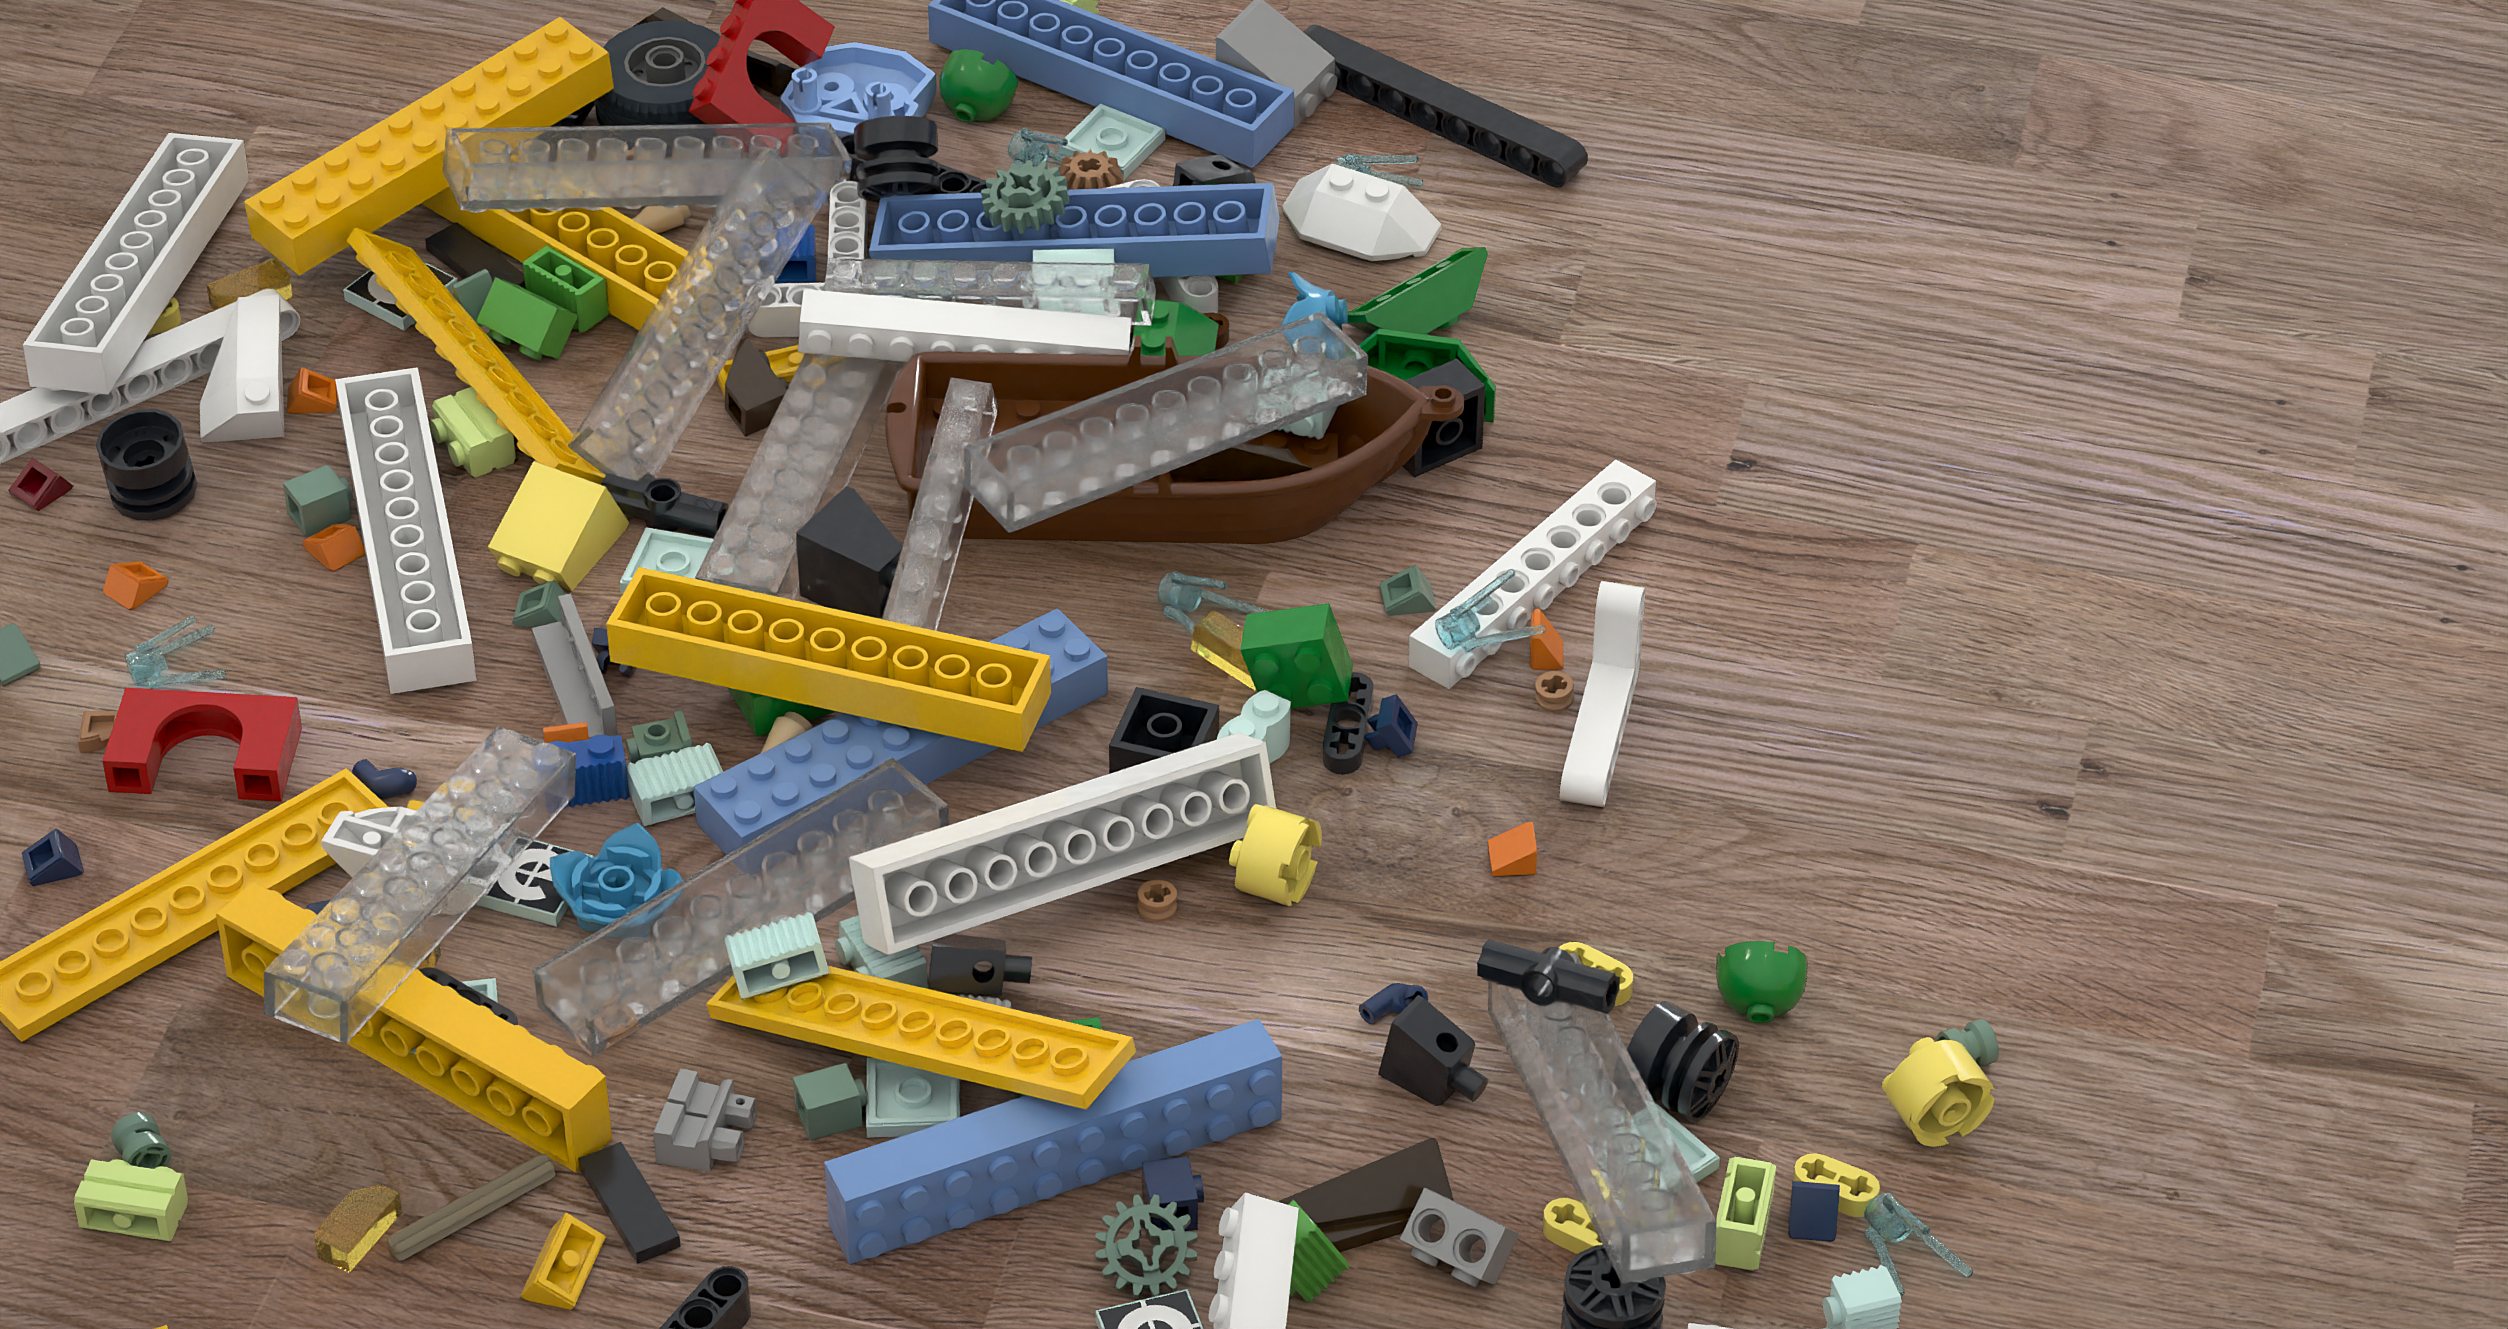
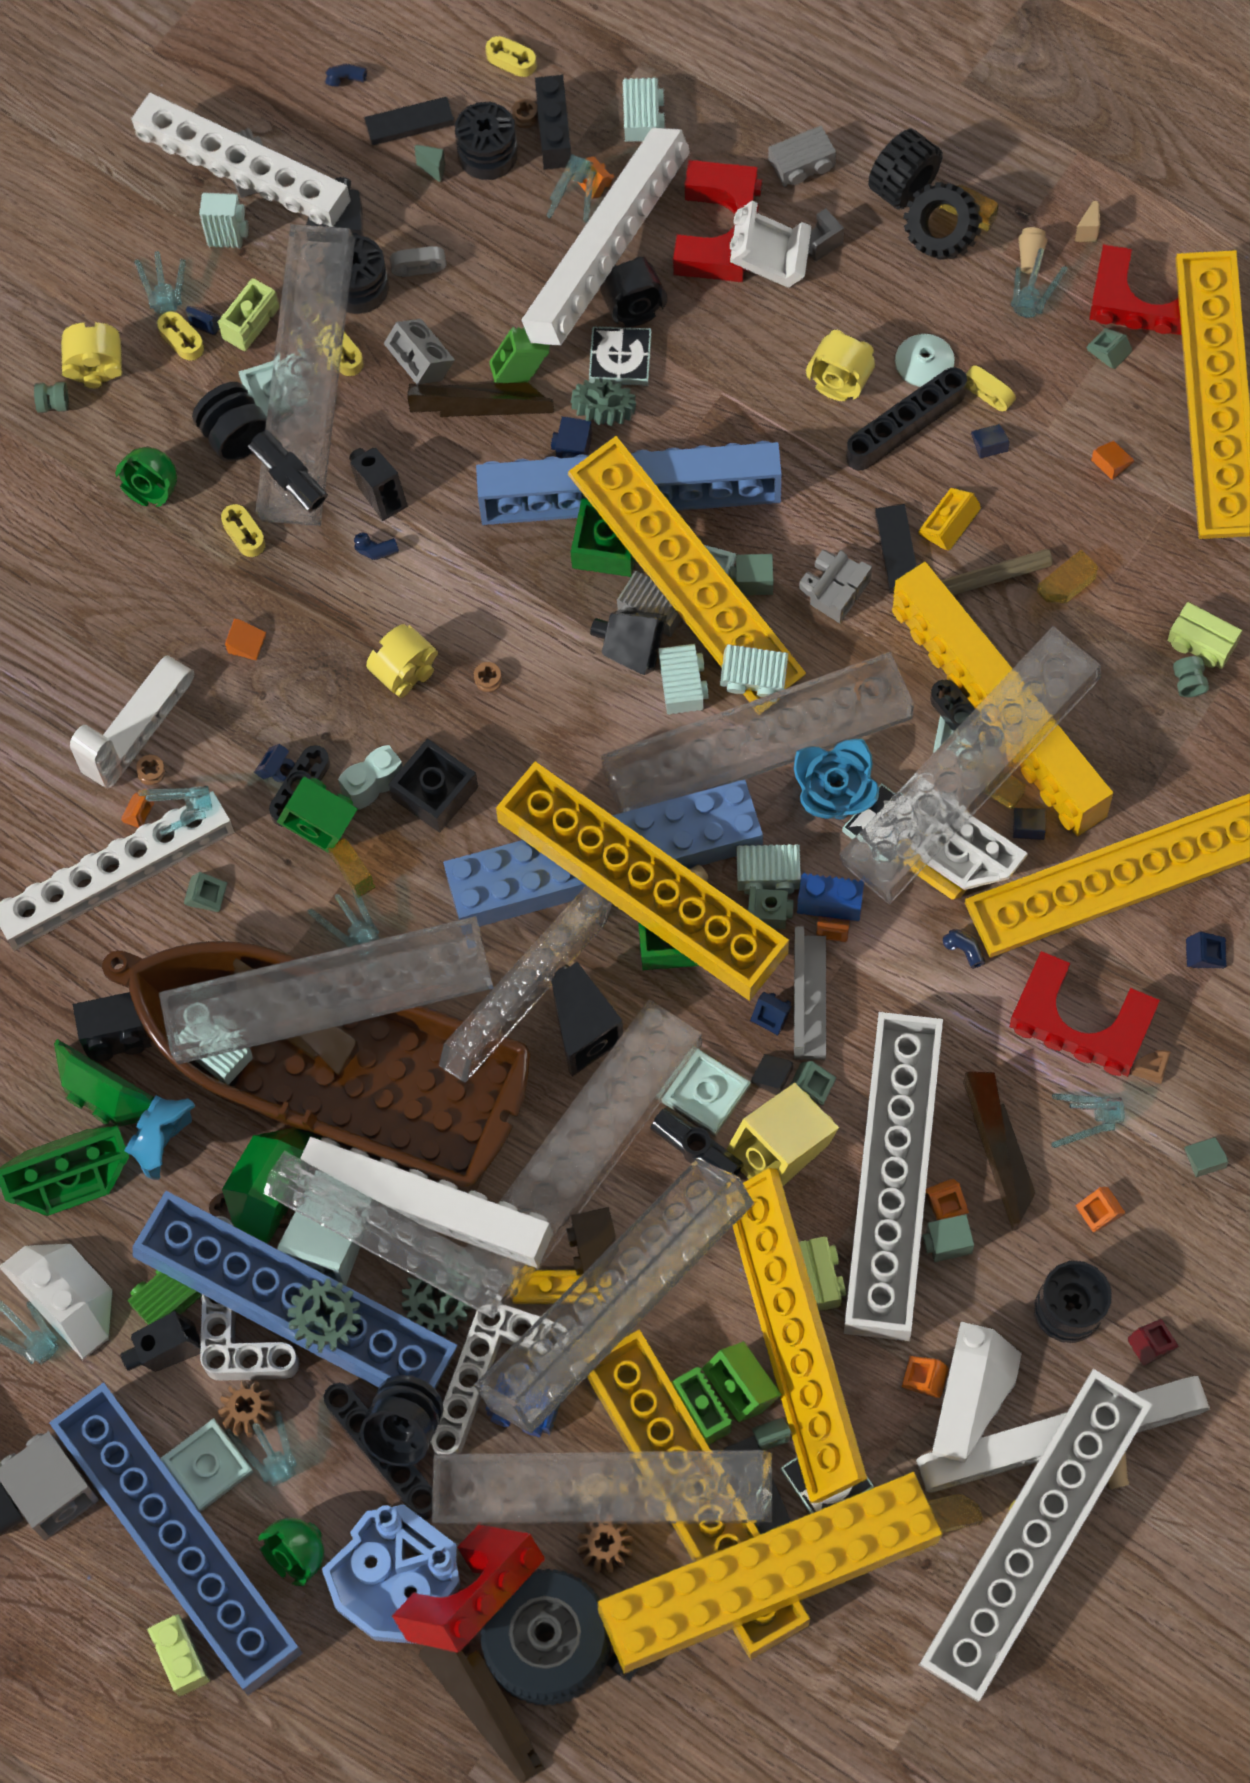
camera: 155 degrees left, 25 degrees up
white brick [849,733,1276,955] -> none
none -> black slope [750,1054,793,1095]
none -> dark brown wedge [963,1071,1035,1231]

